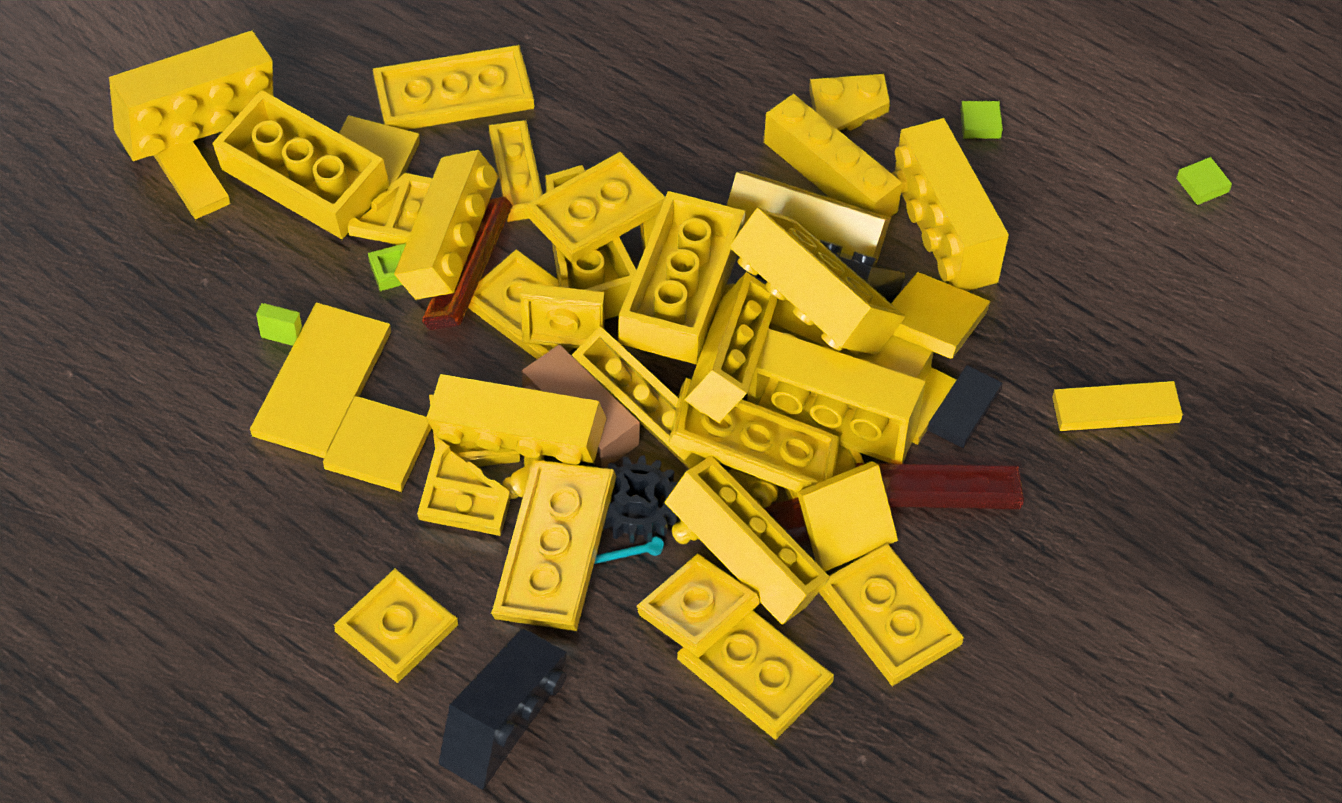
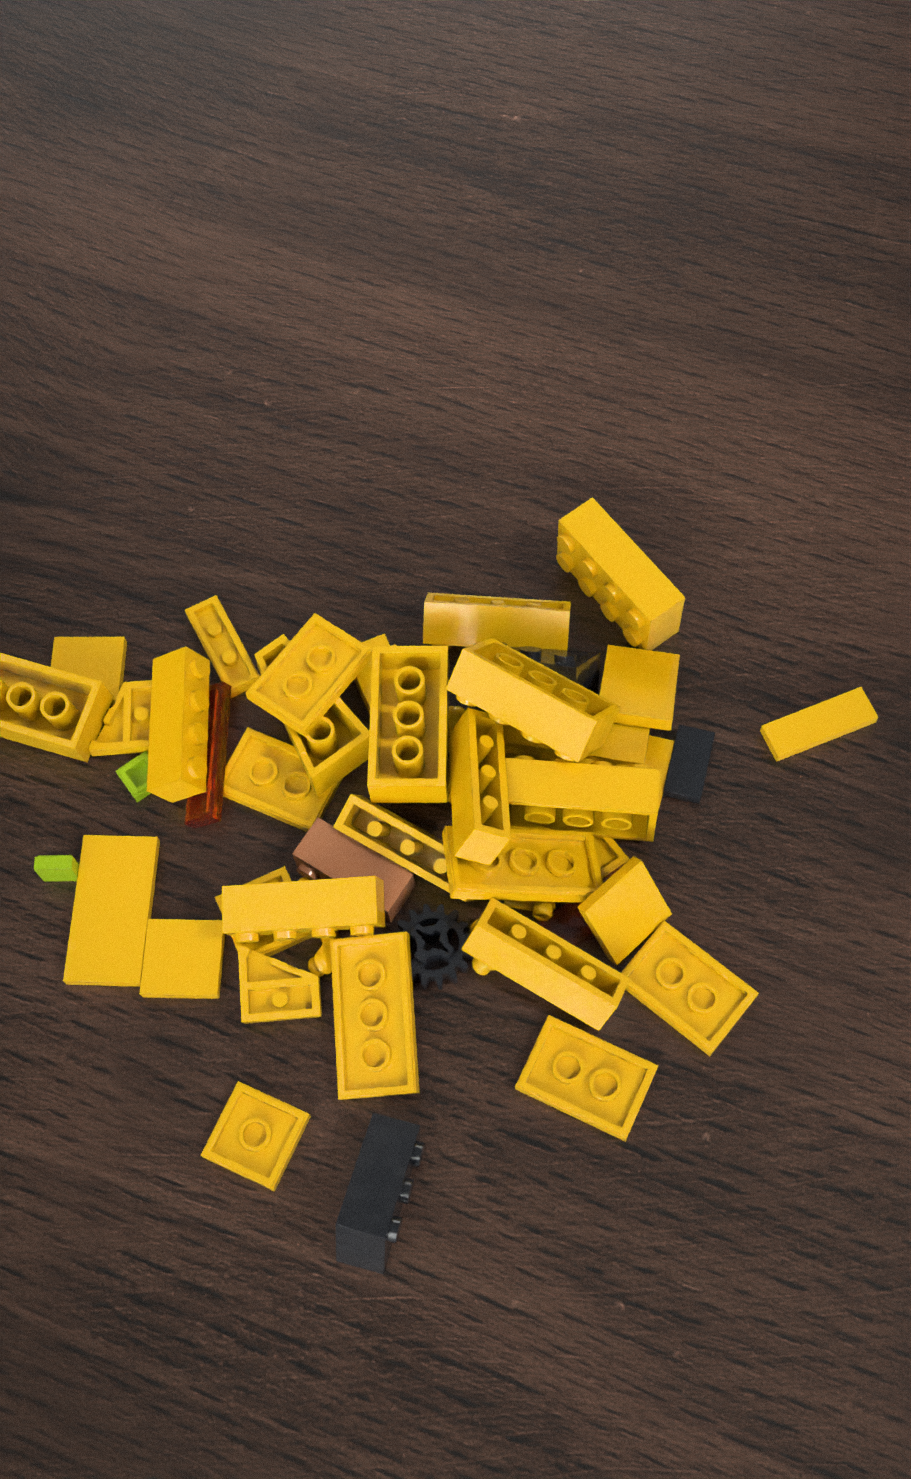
camera: 10 degrees left, 10 degrees up
yellow tile [373,45,534,130] -> none
yellow tile [520,283,605,349] -> none
teal hinge [594,537,664,564] -> none
yellow tile [637,554,760,657] -> none
yellow brick [764,94,902,217] -> none
yellow wing [809,74,890,131] -> none
clear red tile [854,463,1024,509] -> none
lime tile [960,101,1002,139] -> none
lime tile [1177,157,1232,205] -> none

